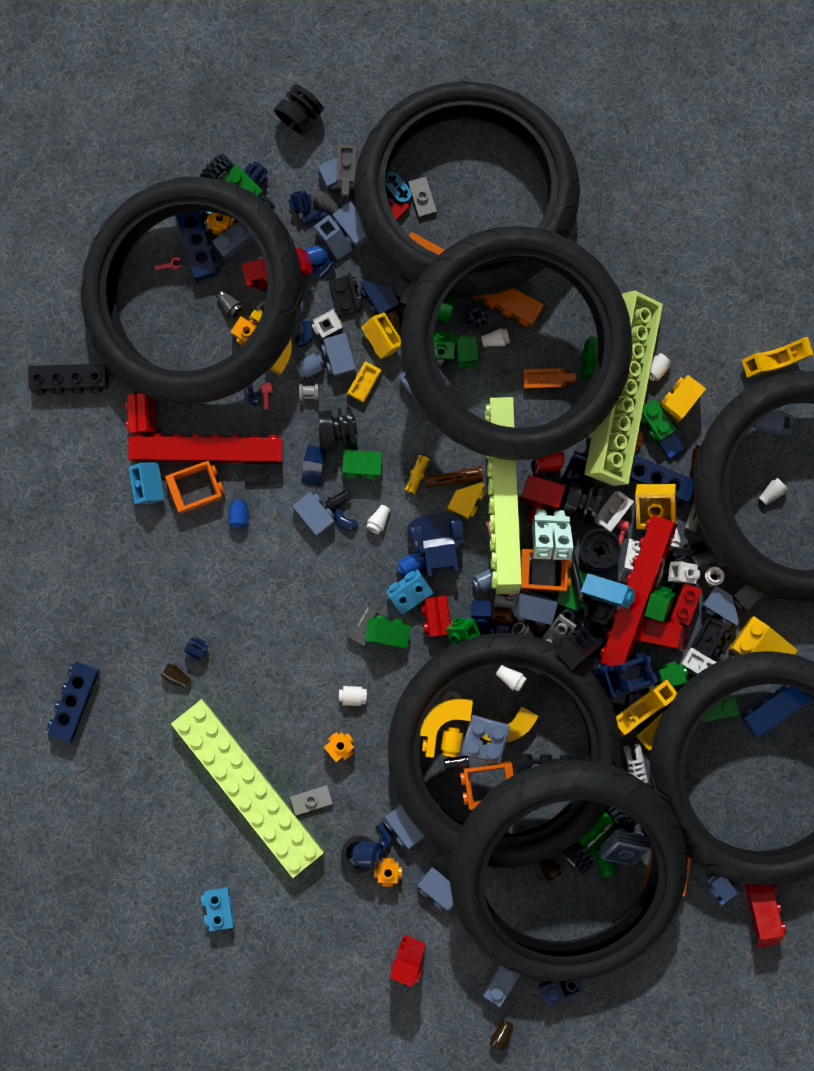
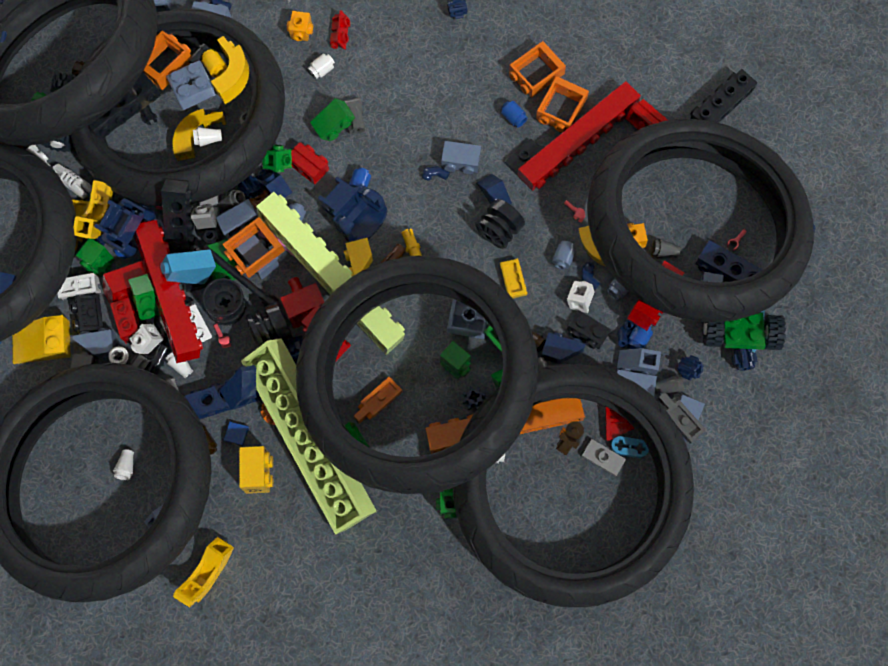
camera: 145 degrees right, 10 degrees down
dark azure brick [129,462,164,504] -> none
dark blue arm [244,384,262,406] -> none
black wheel [274,84,324,135] -> none
light grey bush [299,384,319,401] -> none
dark blue arm [301,209,329,226] -> none
sand blue brick [321,333,356,378] -> none
black pin [325,490,351,511] -> none
green brick [342,449,382,481] -> none
yellow brick [361,313,401,359] -> none
white cone [366,505,391,534] -> none
dark azure brick [386,569,433,615] -> none
green brick [434,331,455,360] -> none
white cone [481,328,510,347] -> none
light aqua hips [532,509,573,560] -> none
white hinge [594,491,634,531] -> none
yellow brick [635,484,677,529] -> none
green brick [640,399,676,443] -> none
white brick [648,353,671,382] -> none
none -> dark blue slope [219,365,256,410]
none -> red hinge [330,10,350,50]
none -> orange window [509,41,566,98]
none -> dark brown hips [556,421,584,455]

